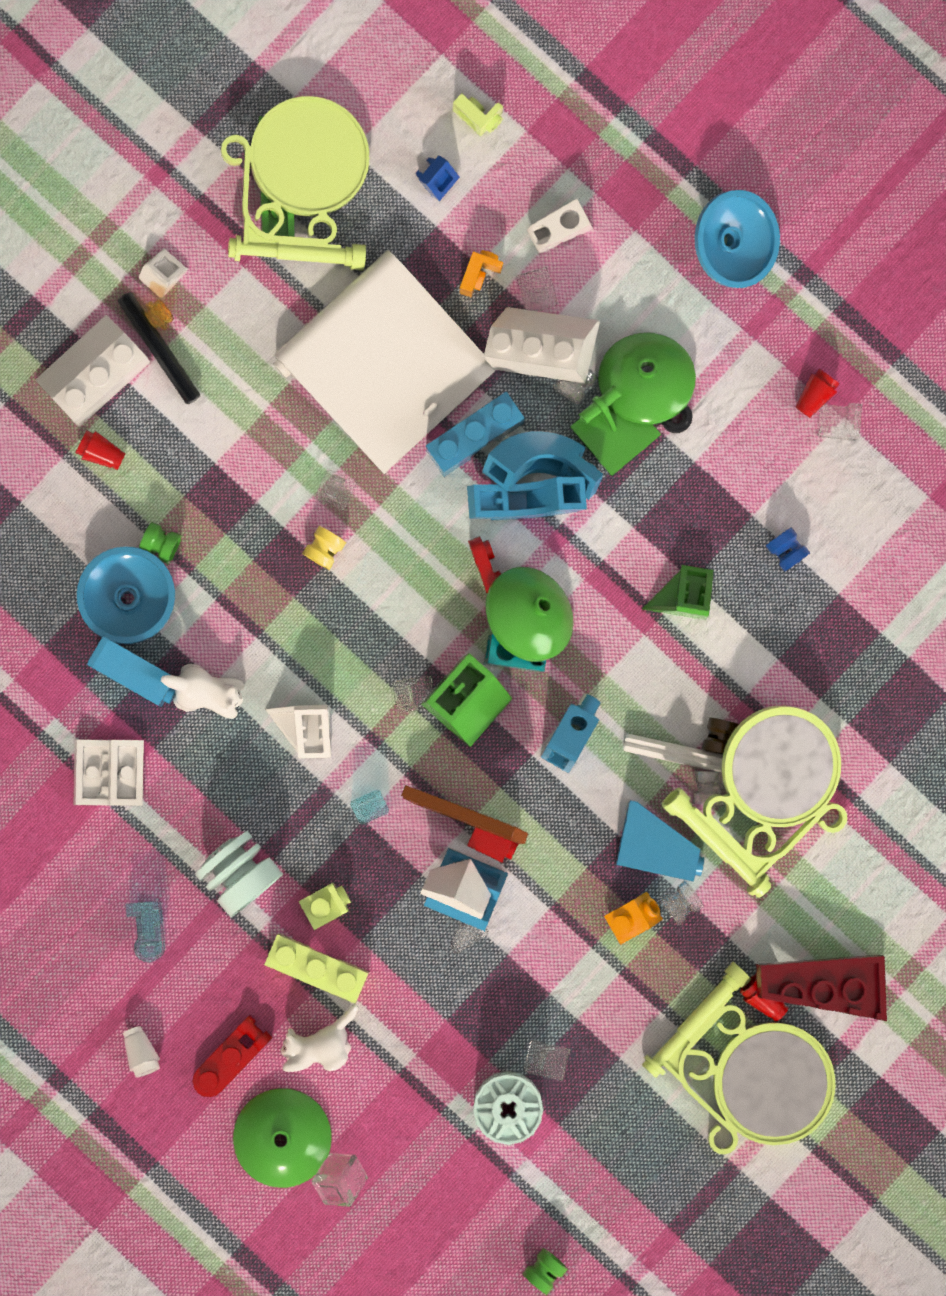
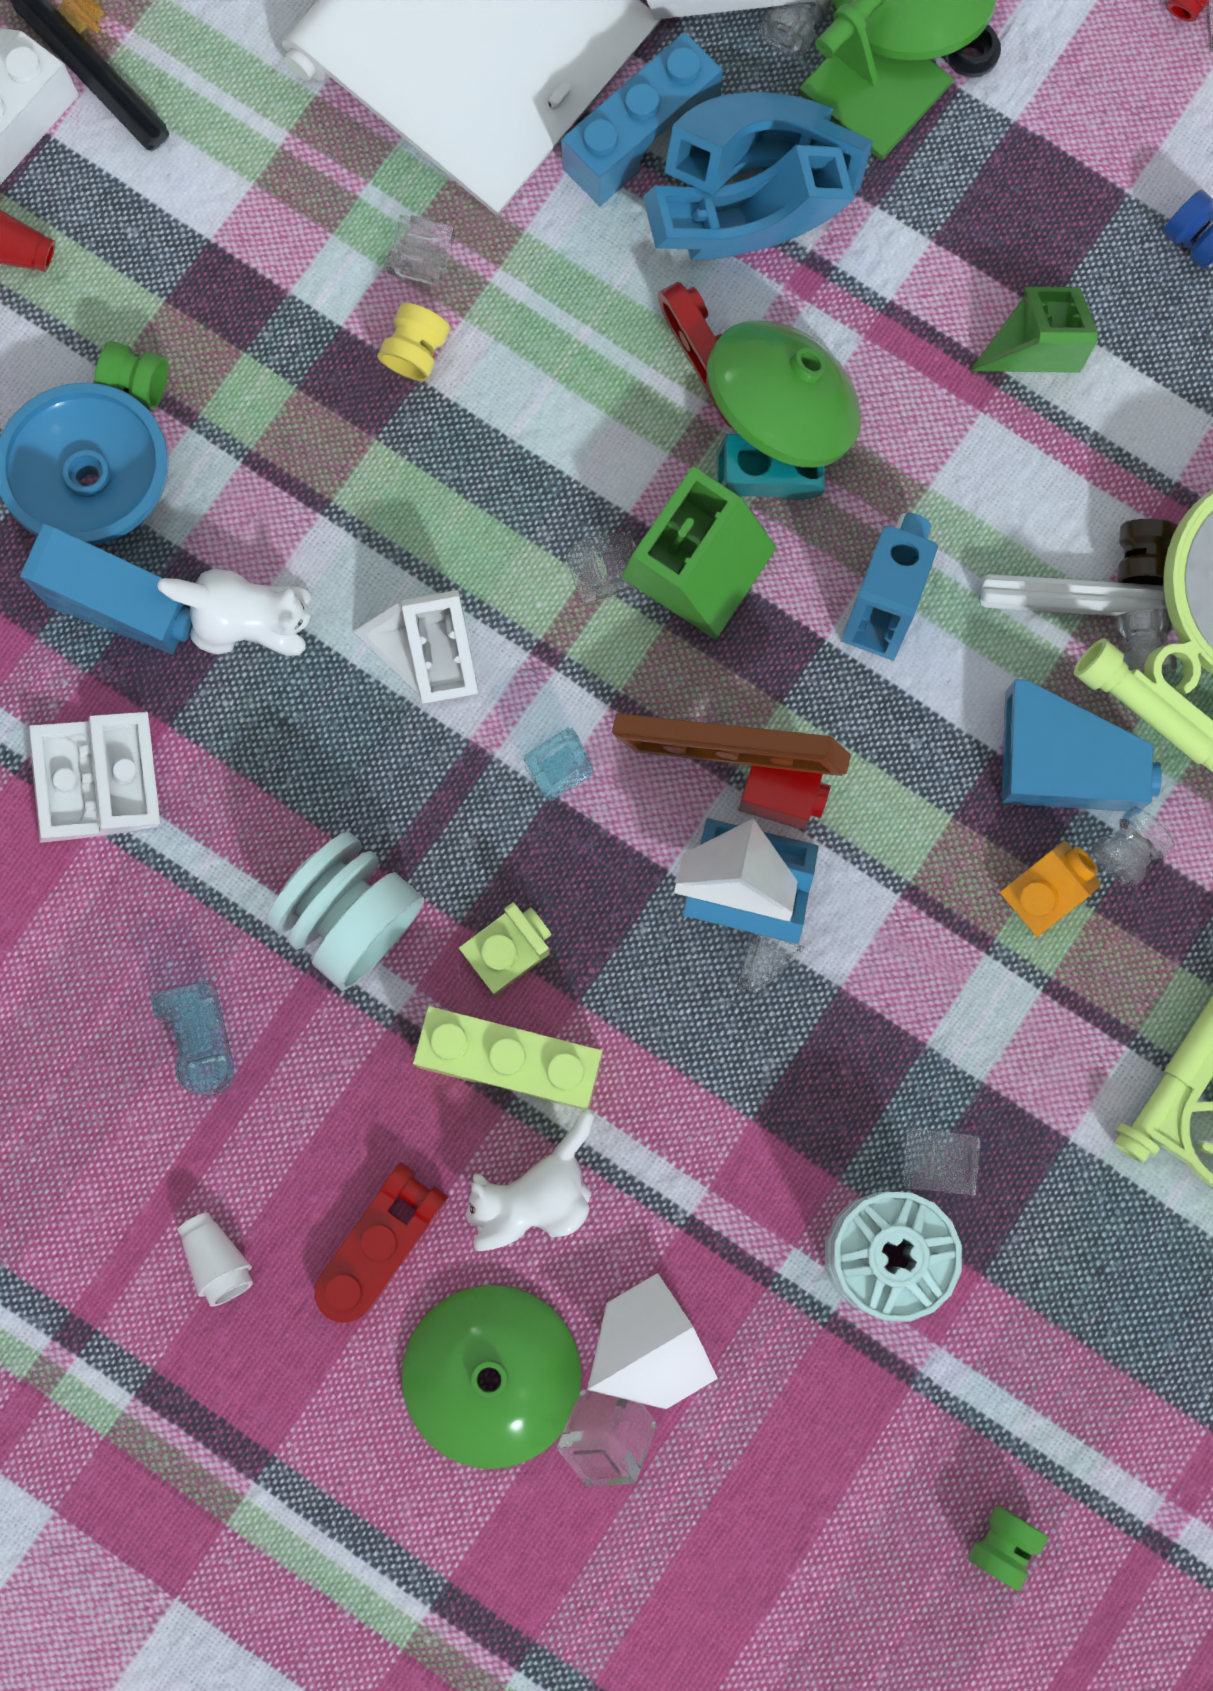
camera: 10 degrees left, 5 degrees down
none -> white slope [587,1273,718,1409]

